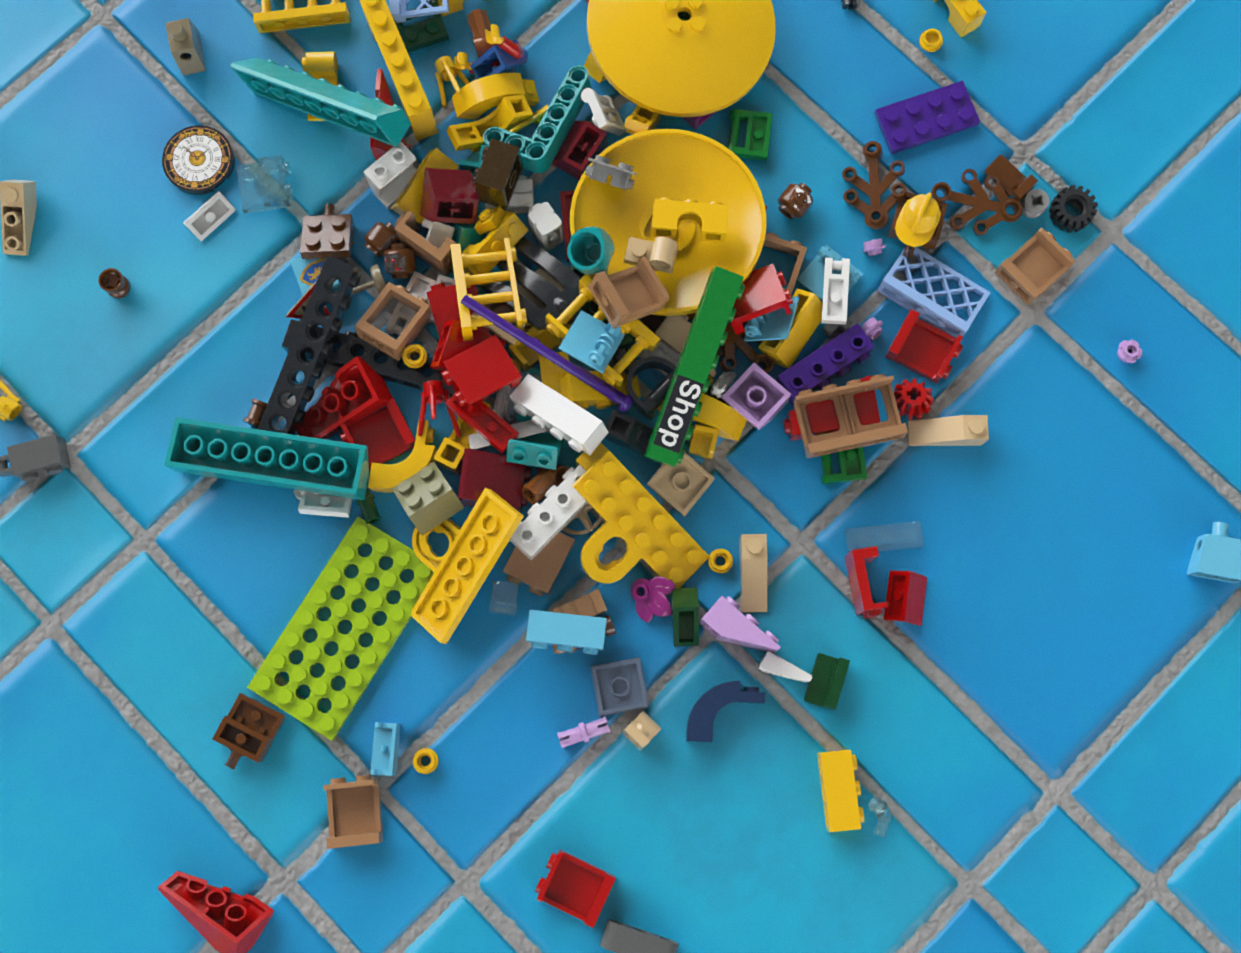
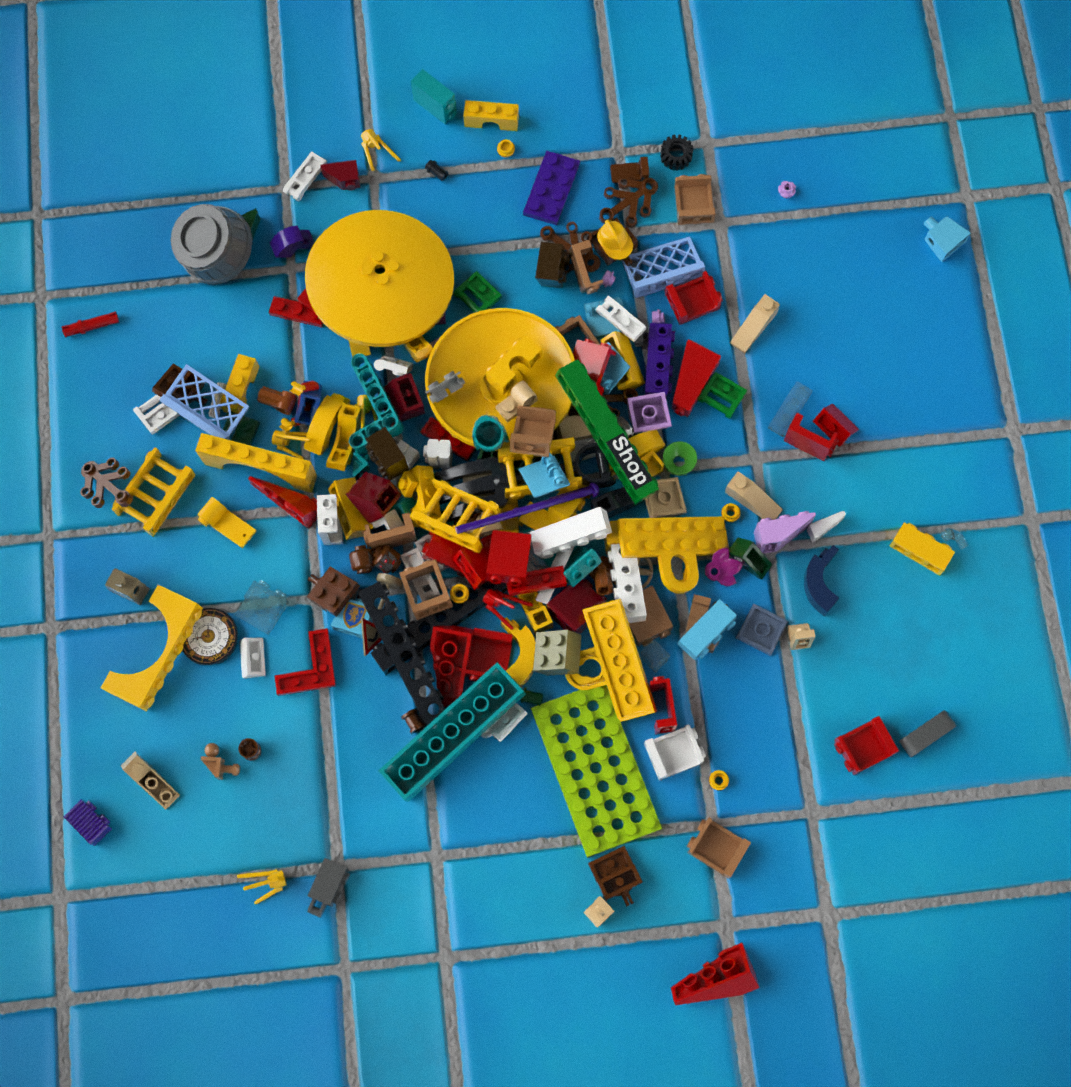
camera: 50 degrees left, 5 degrees down
teal slope [230,57,411,147] -> none
medium azure hinge [370,722,401,776] -> none
lavender pin [557,717,610,749] -> none
reddish brown head [778,183,813,220] -> none
medium nougat window [793,374,908,459] -> none
dark green panel [804,653,850,710] -> none
red gear [894,378,934,420] -> none
light grey wheel [1021,189,1049,218] -> none
none -> yellow arch [101,585,203,712]
none -> medium nougat piece [201,743,240,780]
none -> red plate [275,628,336,696]
none -> dark brown brick [535,242,570,288]
none -> medium nougat panel [568,240,603,295]
none -> tan plate [583,896,615,928]
none -> white panel [644,724,706,781]
none -> red panel [649,676,677,735]
none -> bright green piece [663,441,697,476]

